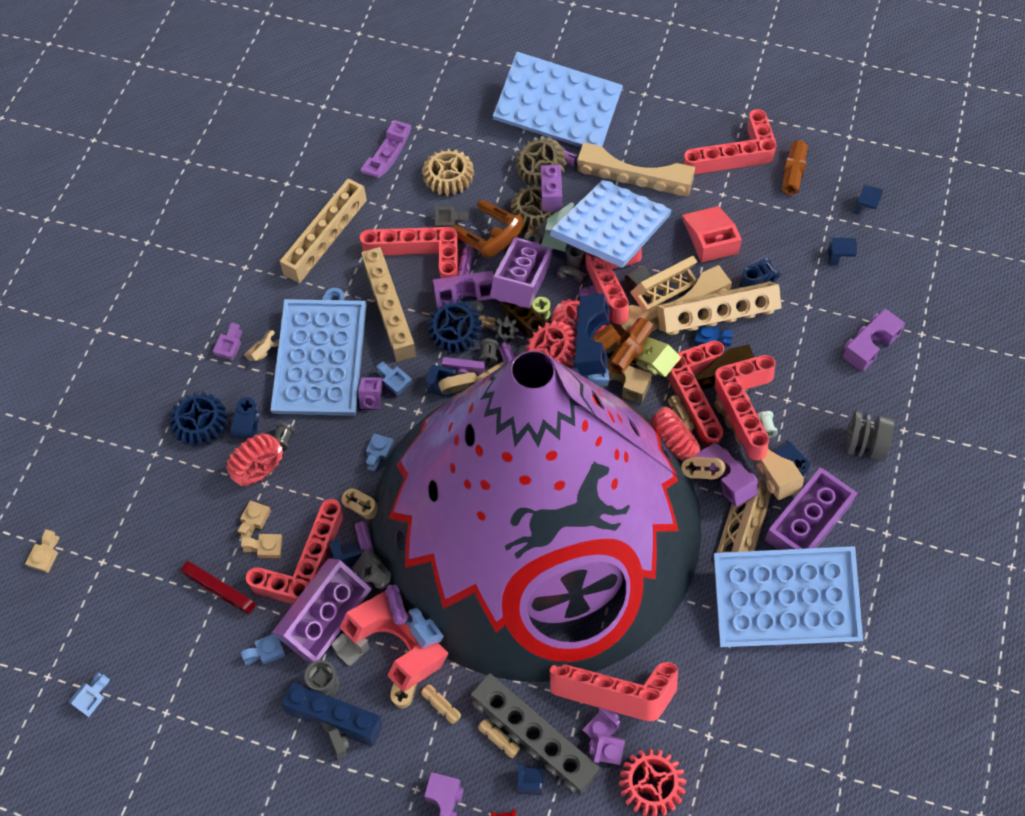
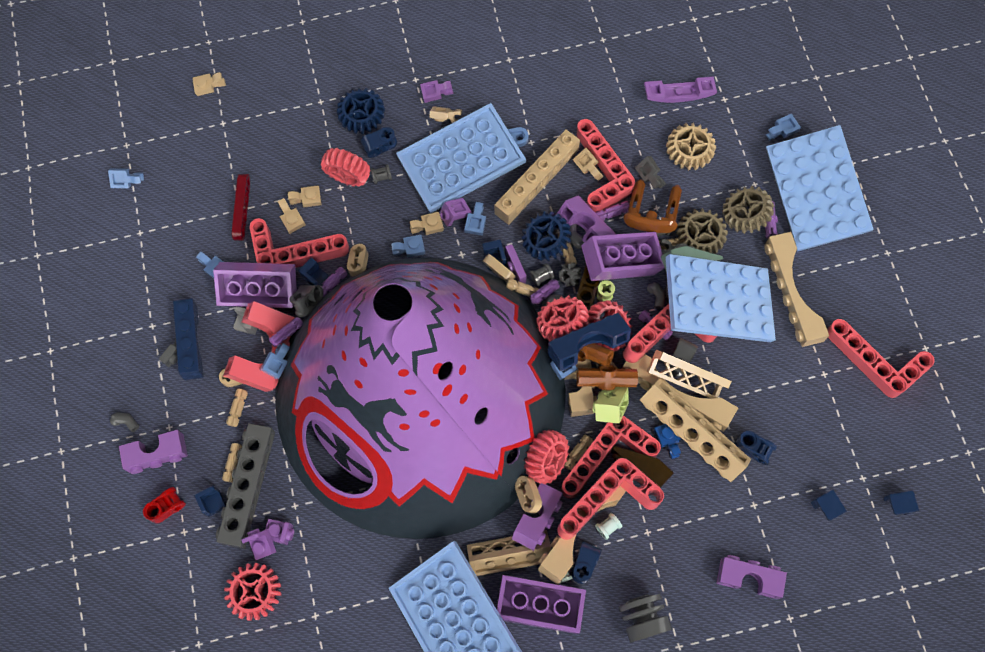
camera: 60 degrees right, 10 degrees up
tan brick [280,179,367,283] -> none
dark grey wheel [304,660,340,697] -> none
medium lavender brick [541,165,562,212] -> none
coral beam [550,662,678,721] -> none
coral slope [682,206,742,263] -> none
dark orange piece [782,140,808,196] -> none
none -> tan plate [410,212,444,235]
none -> tan plate [572,148,604,181]
none -> medium blue plate [766,114,801,141]

